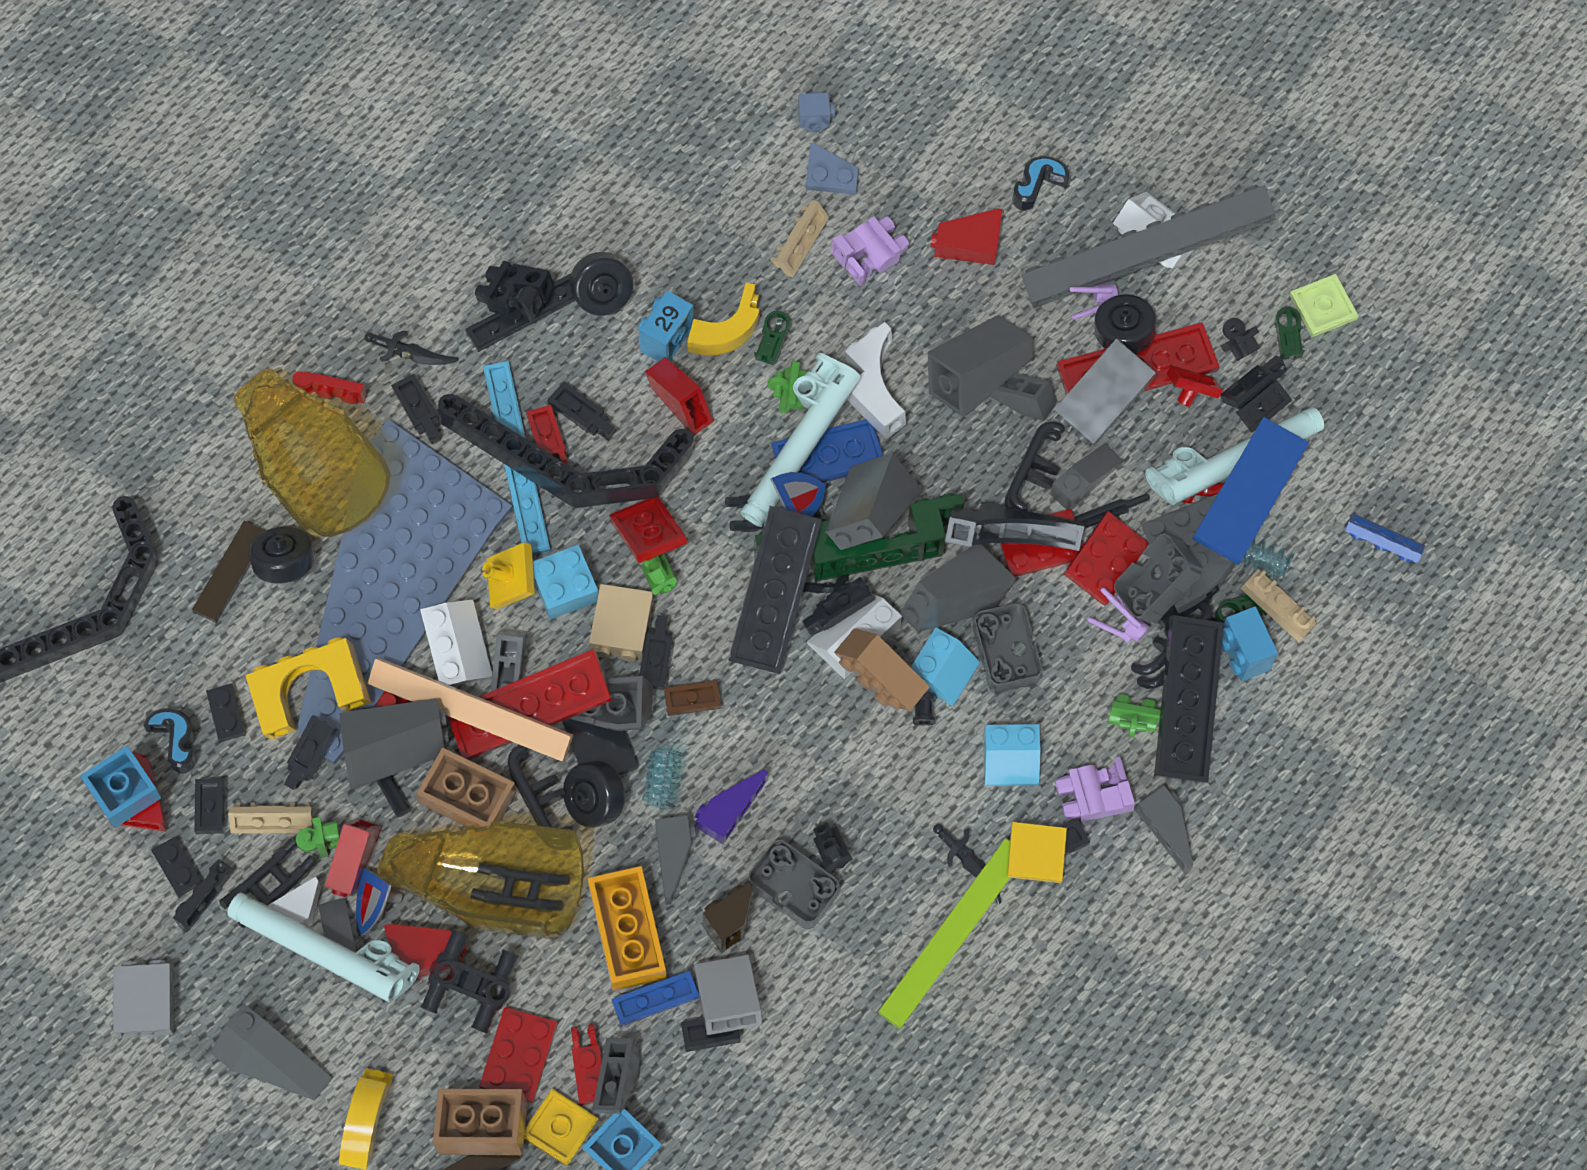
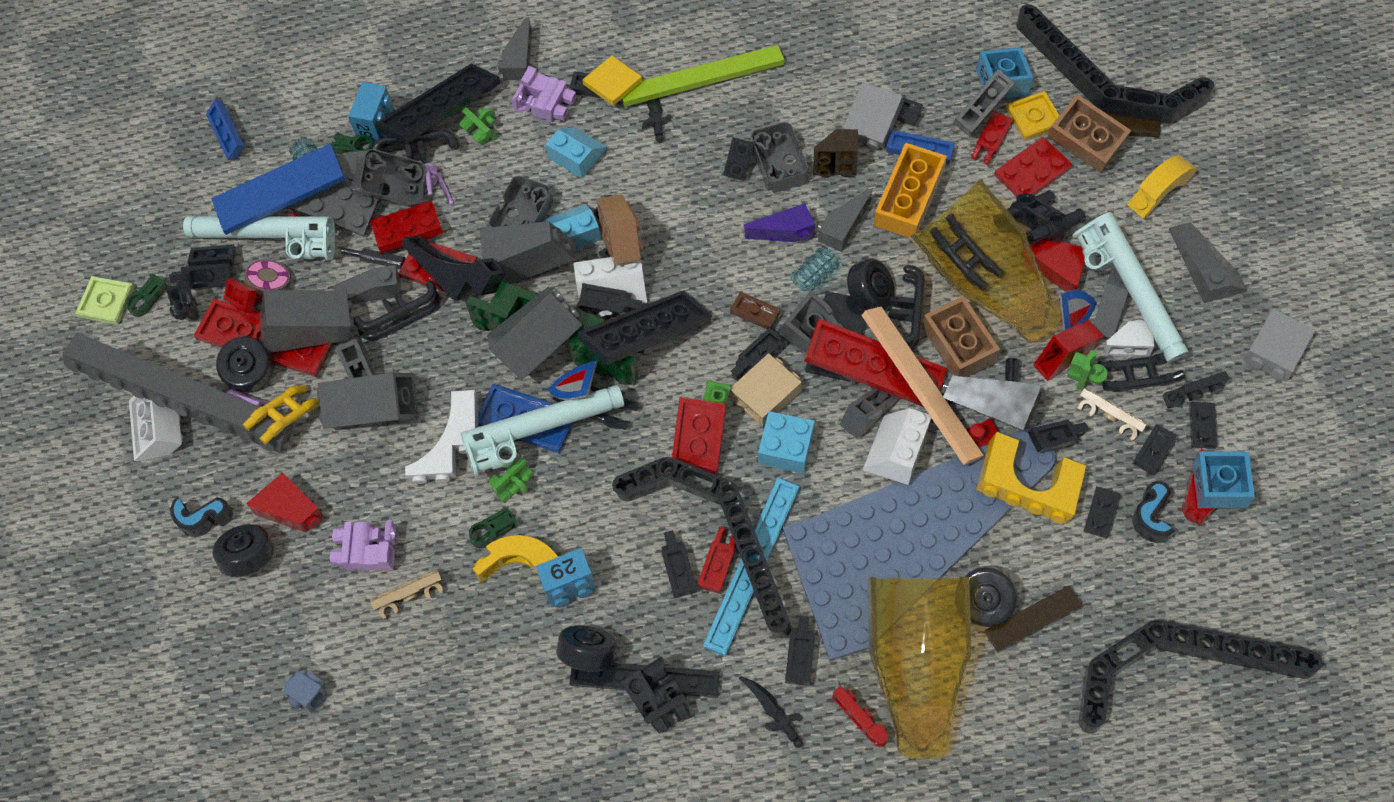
camera: 135 degrees left, 5 degrees down
yellow tile [482,542,535,609] -> none
red slope [645,357,713,436] -> none
sand blue wing [806,143,858,194] -> none
tan plate [1241,569,1316,642] -> none
none -> black wheel [212,524,274,577]
none -> yellow piece [242,384,320,445]
none -> tile [245,259,290,295]

